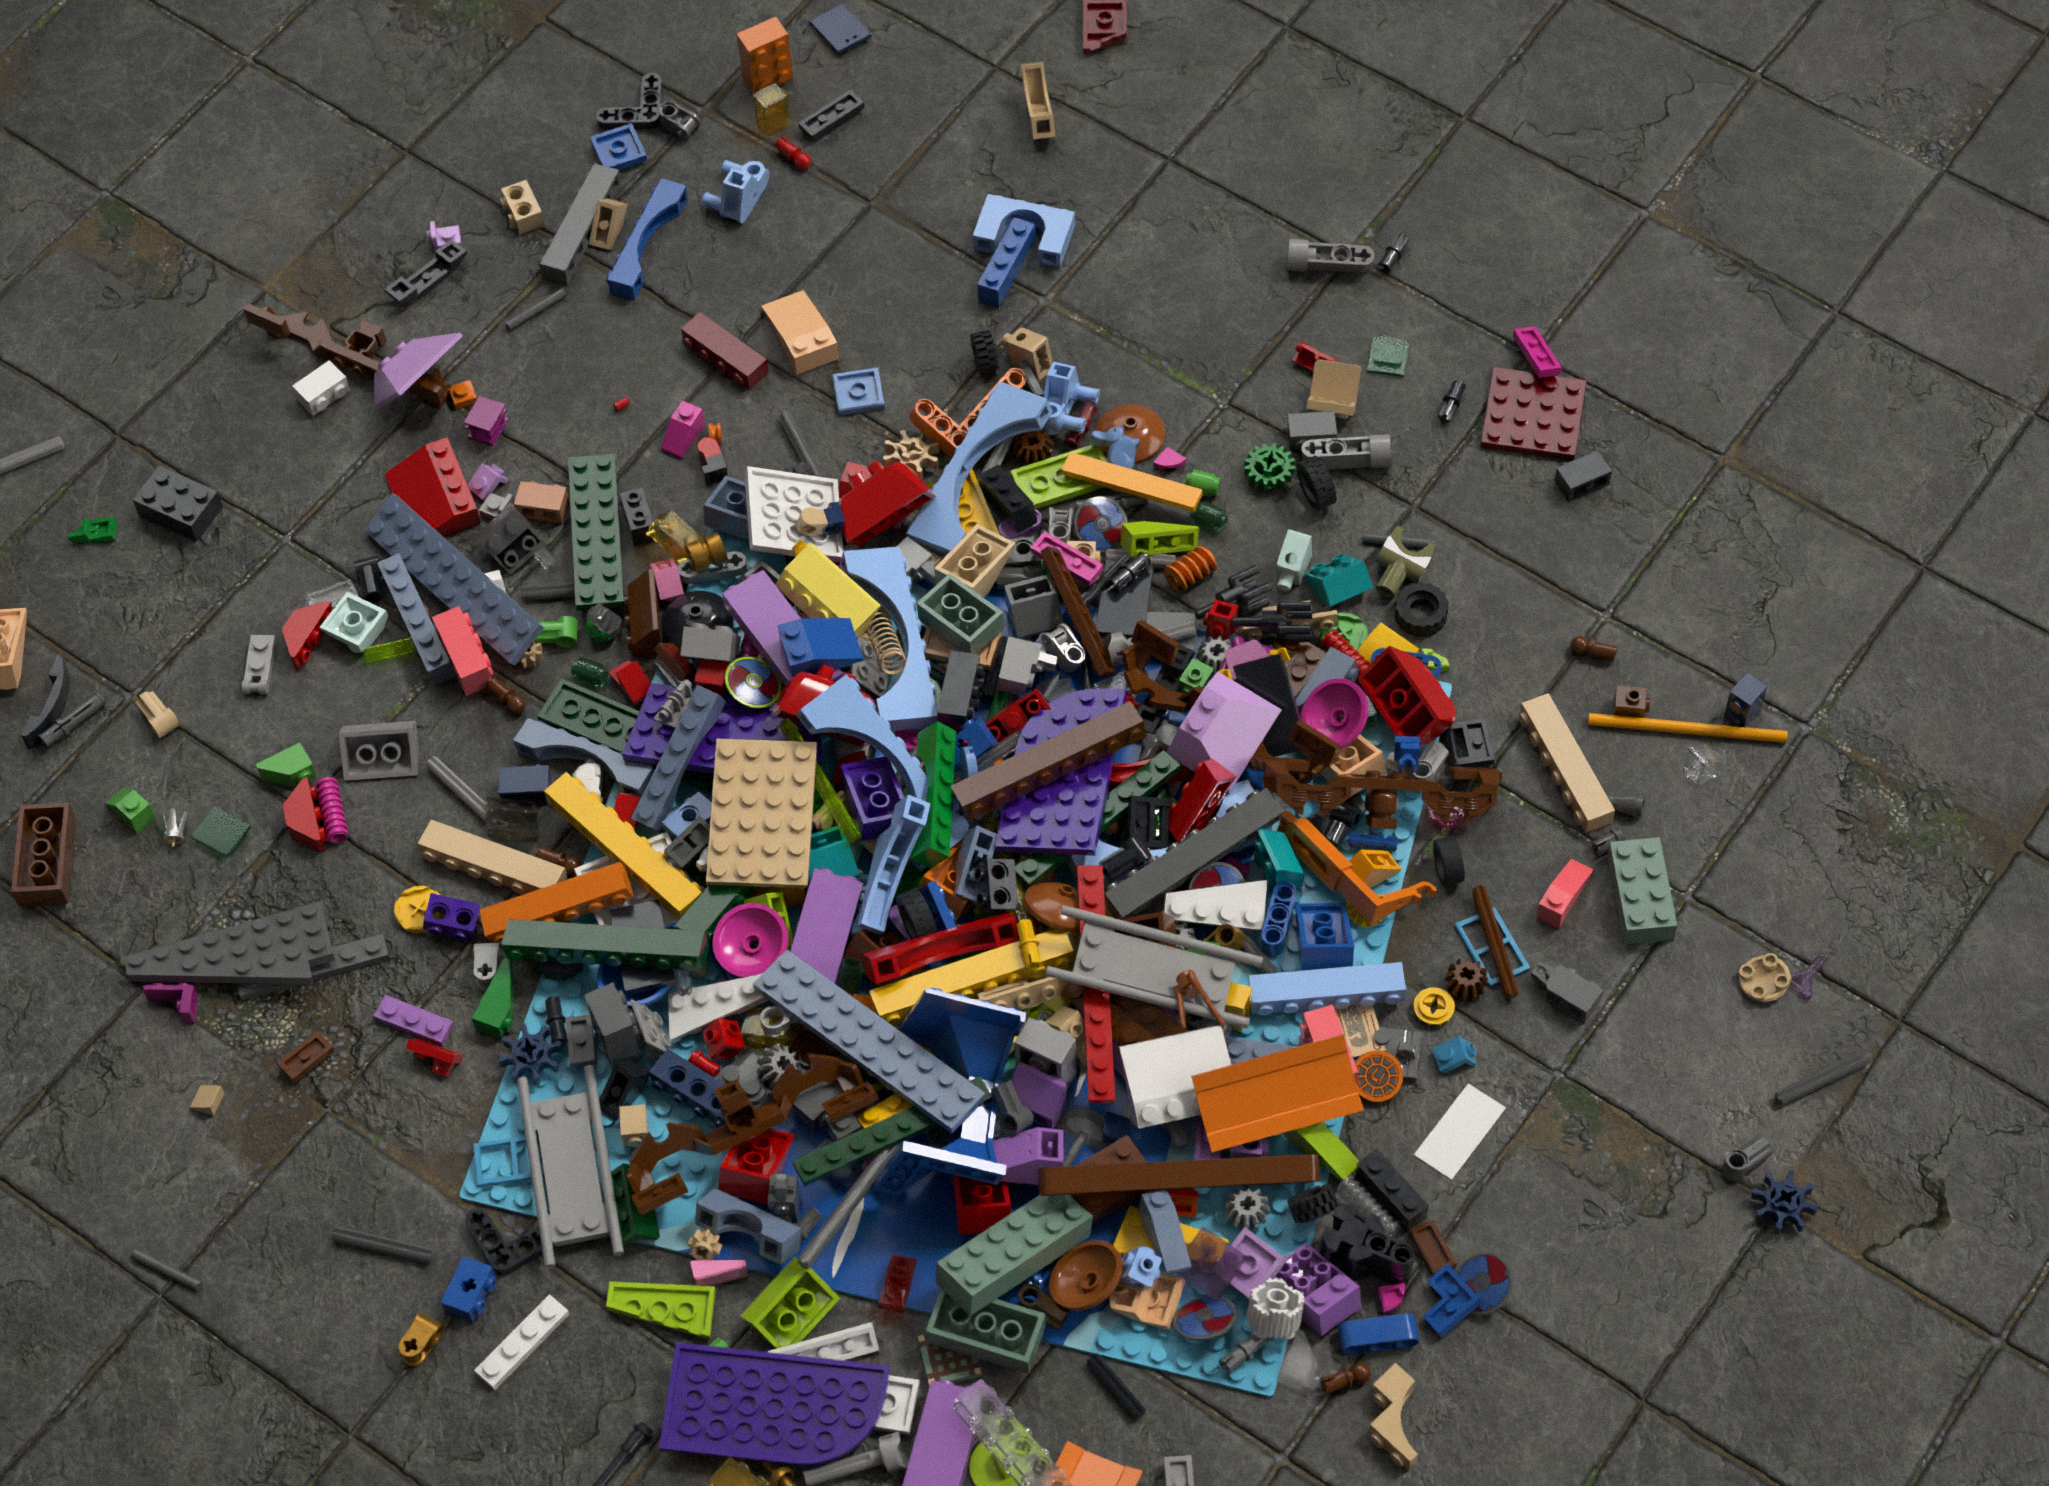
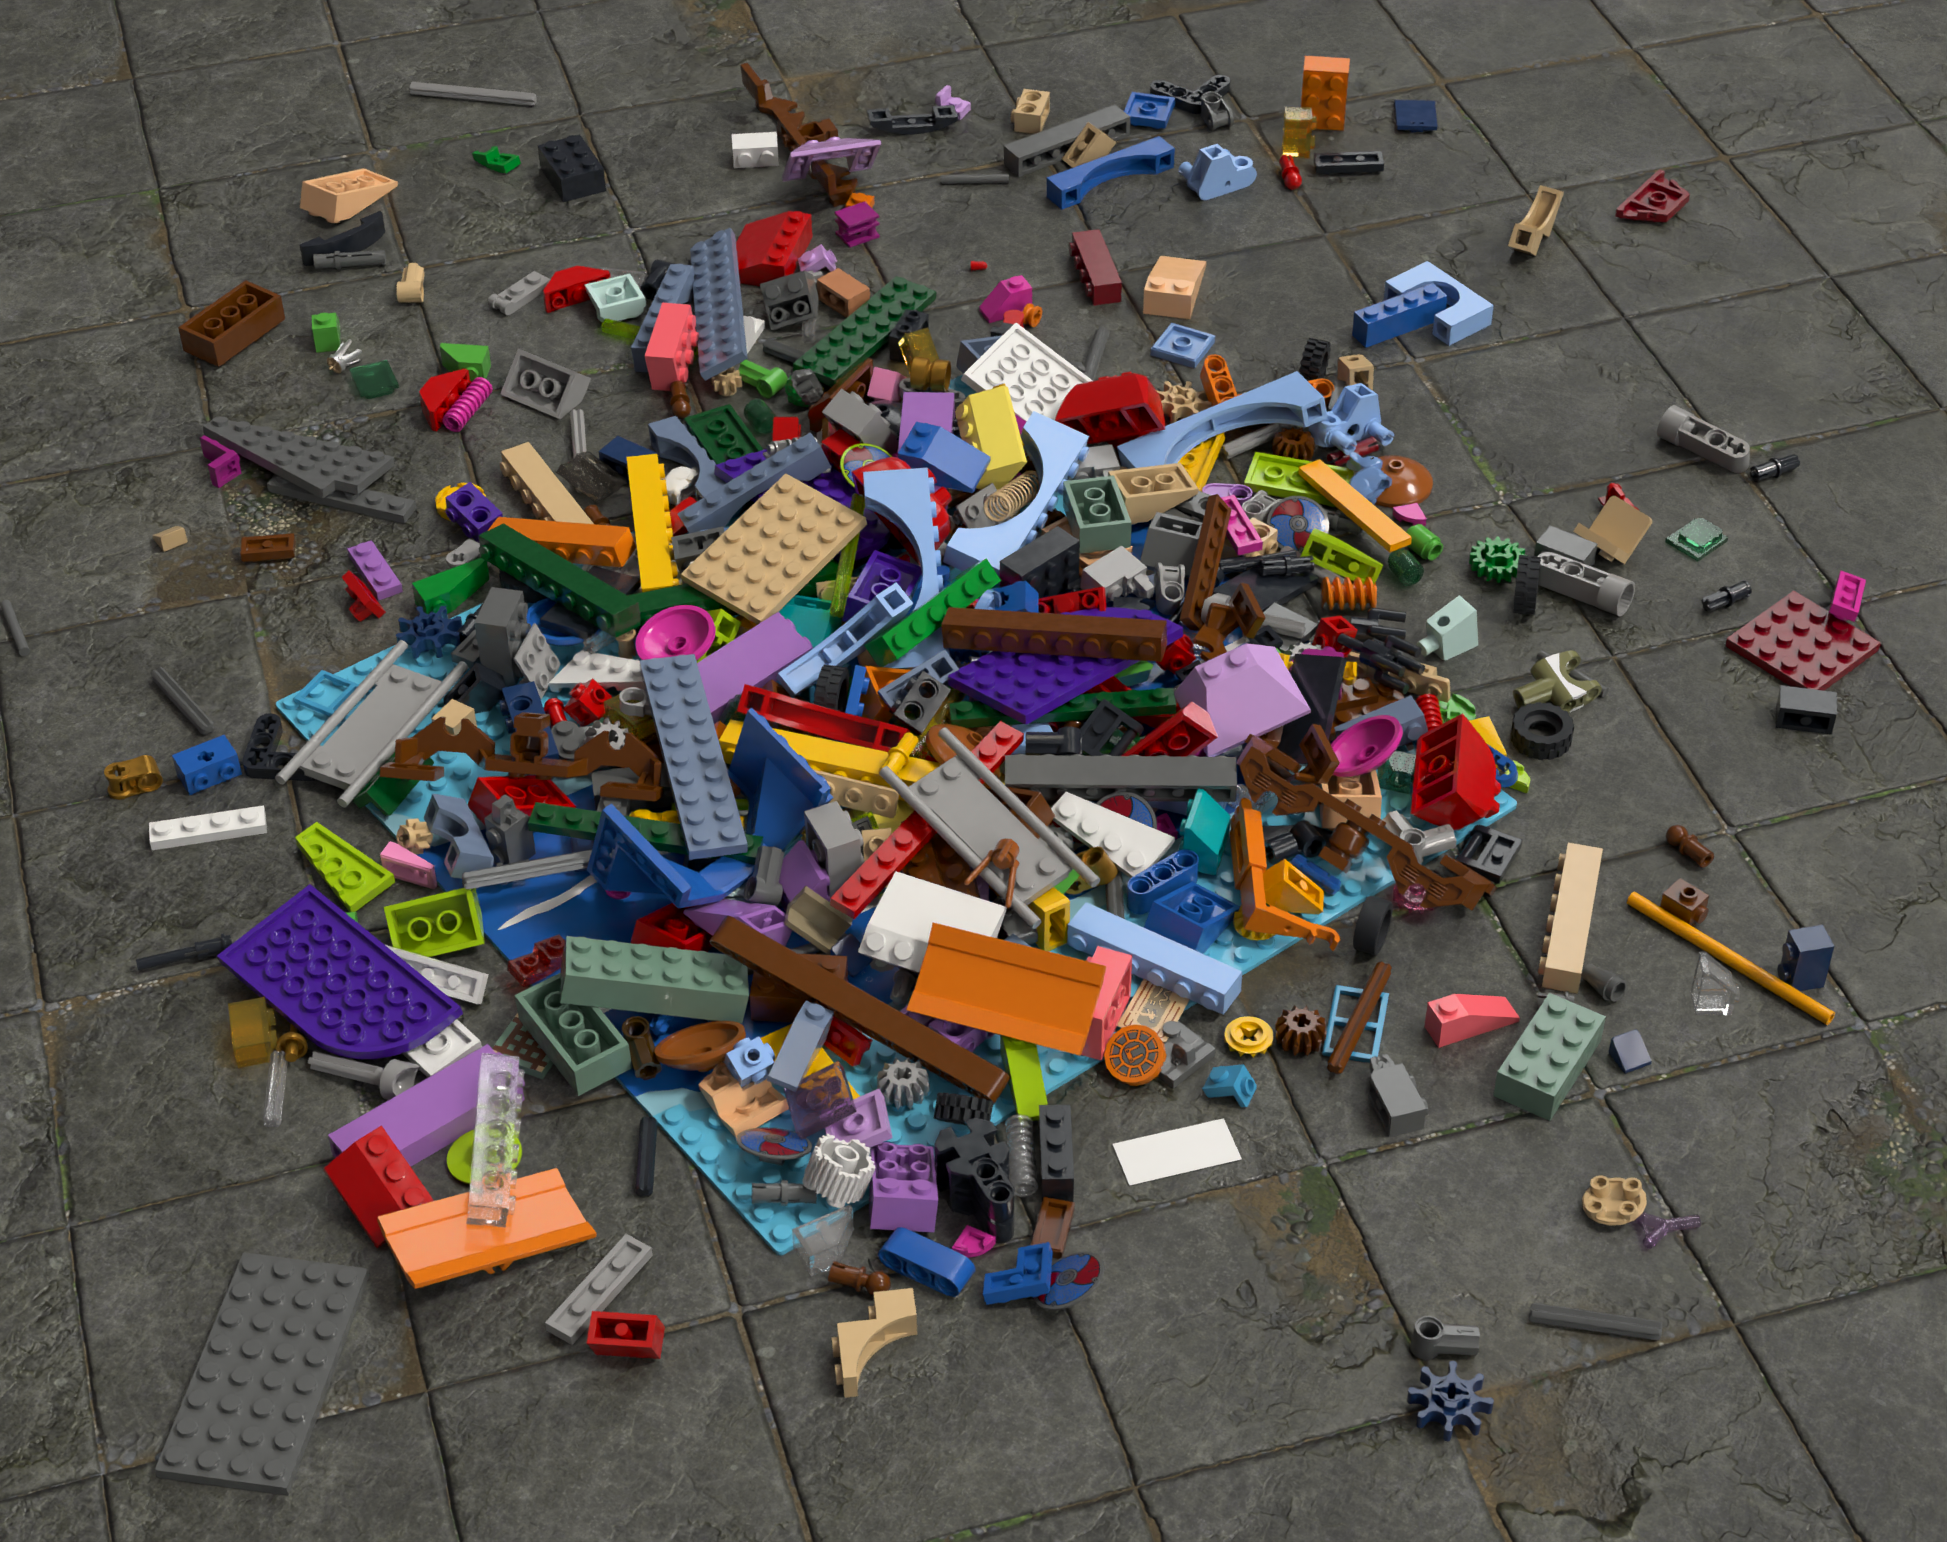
camera: 35 degrees right, 15 degrees down
leg [796,502,845,536] -> none
black brick [978,465,1038,533] -> none
teal slope [1304,554,1373,606] -> none
blue piece [1394,736,1420,773] -> none
none -> dark tan panel [784,886,853,955]
none -> slope [1608,1029,1652,1073]

